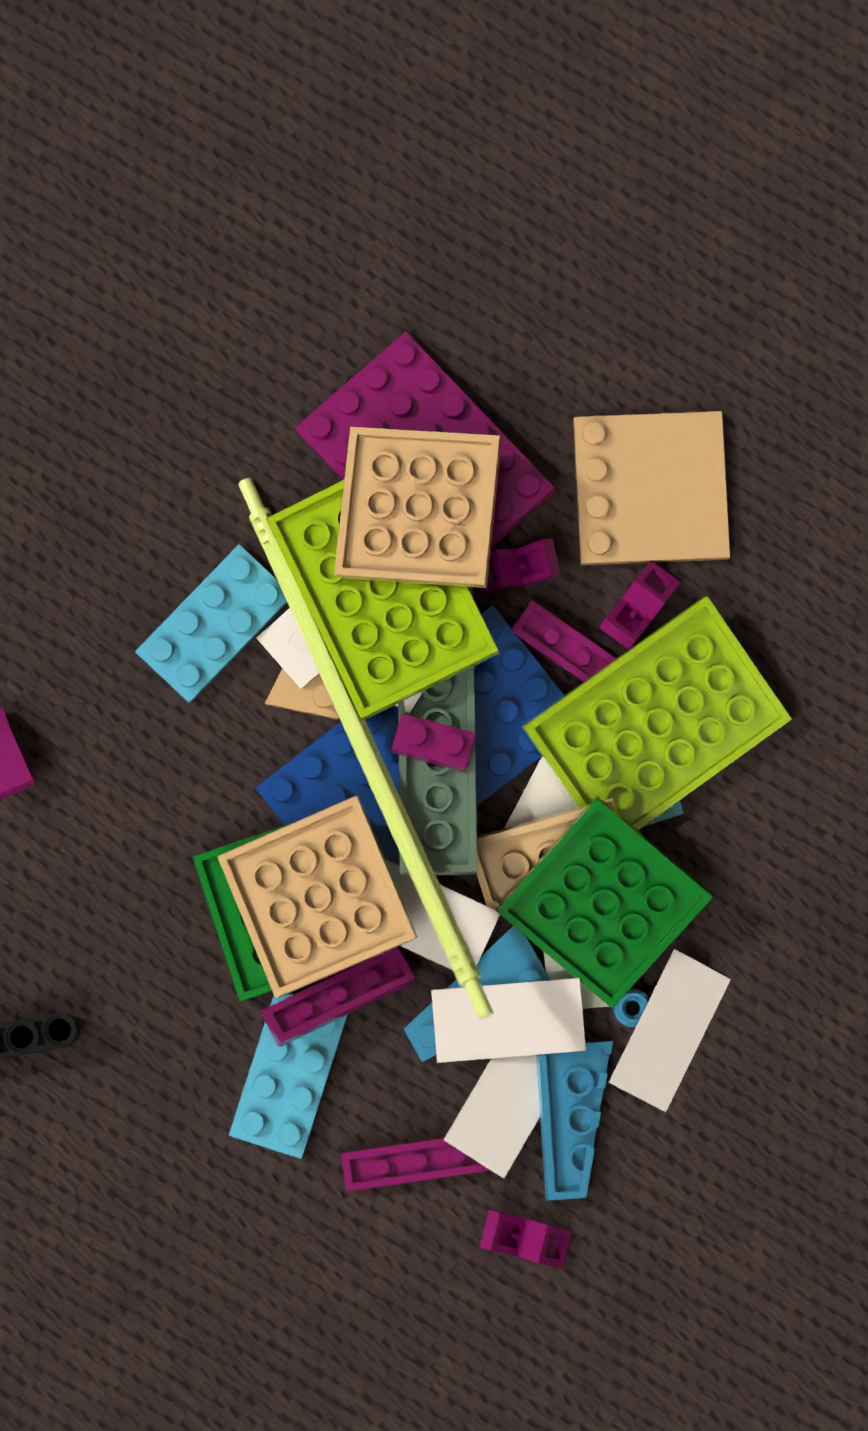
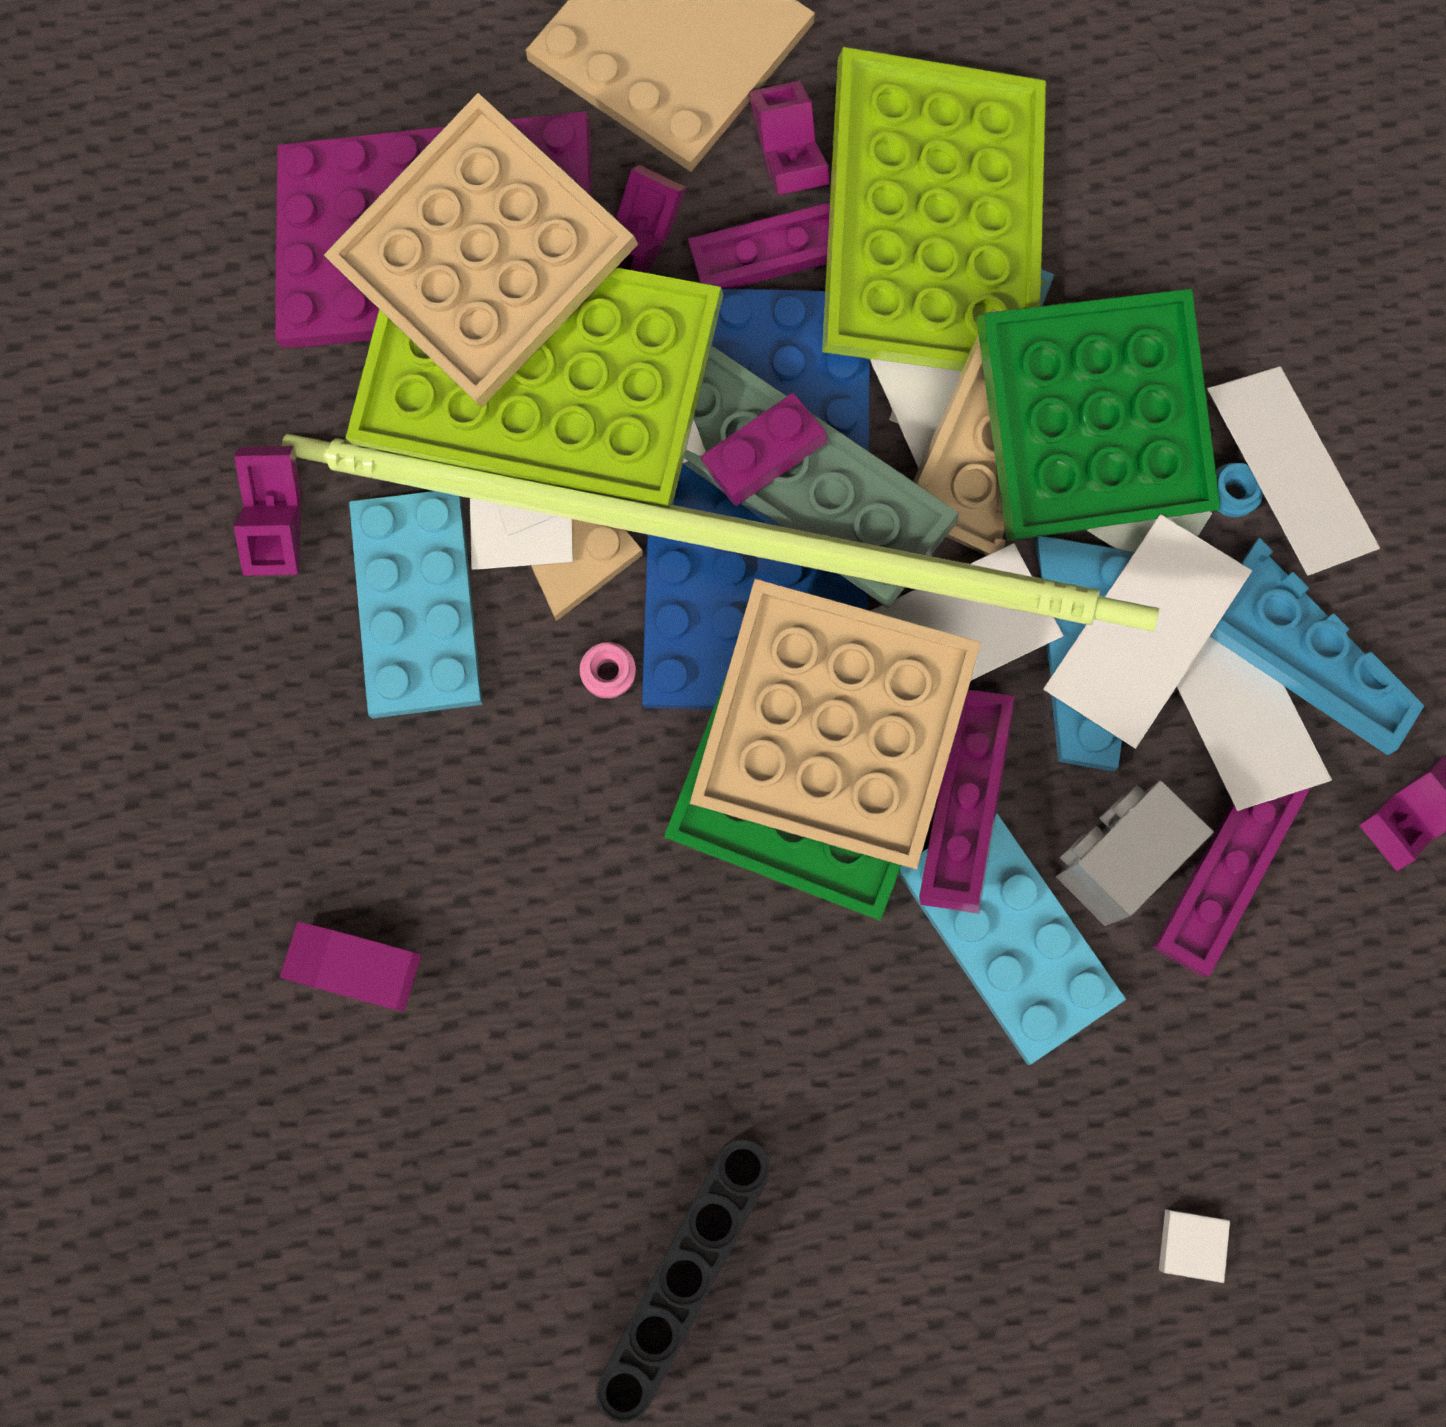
camera: 45 degrees left, 5 degrees down
none -> magenta slope [234,446,302,576]
none -> bright pink plate [580,642,636,698]
none -> light grey brick [1056,781,1213,926]
none -> white tile [1159,1209,1230,1283]

